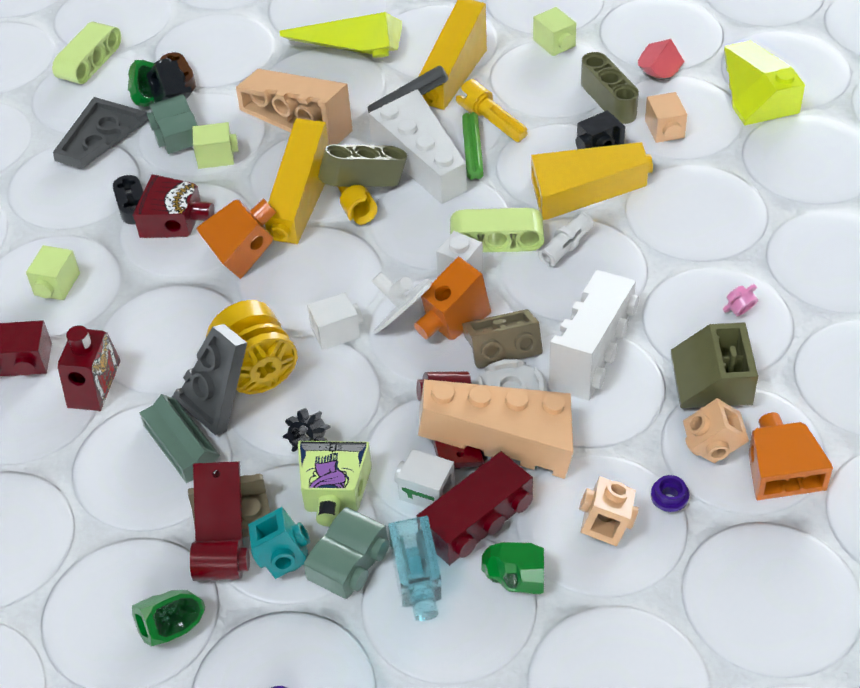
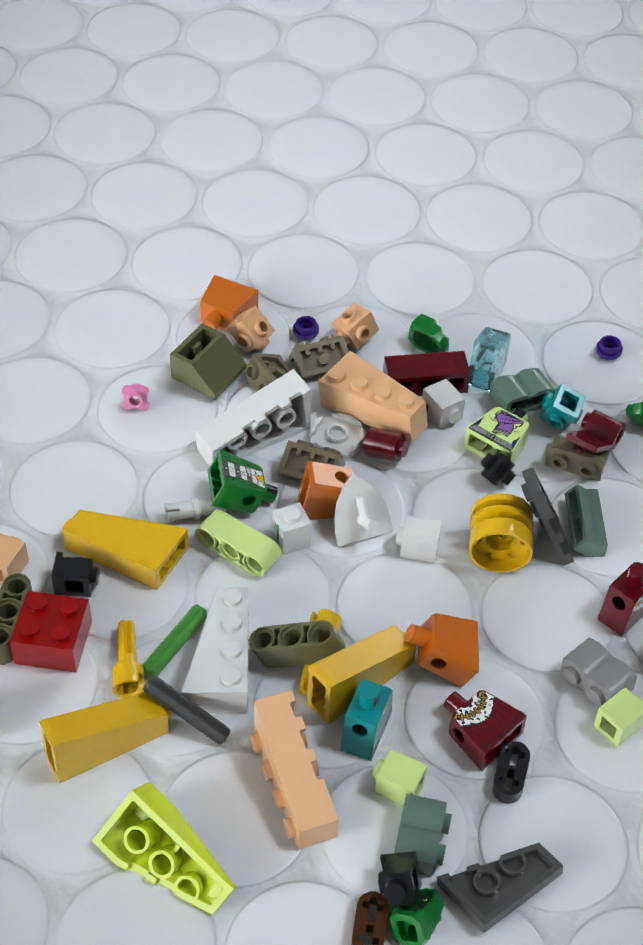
camera: 150 degrees left, 0 degrees up
none -> red brick [10,591,92,673]
none -> green torso [207,449,278,513]
none -> dark tan bracket [244,353,291,392]
none -> dark tan bracket [289,335,349,380]
none -> teal torso [340,679,393,761]
none -> light grey brick [561,638,637,706]

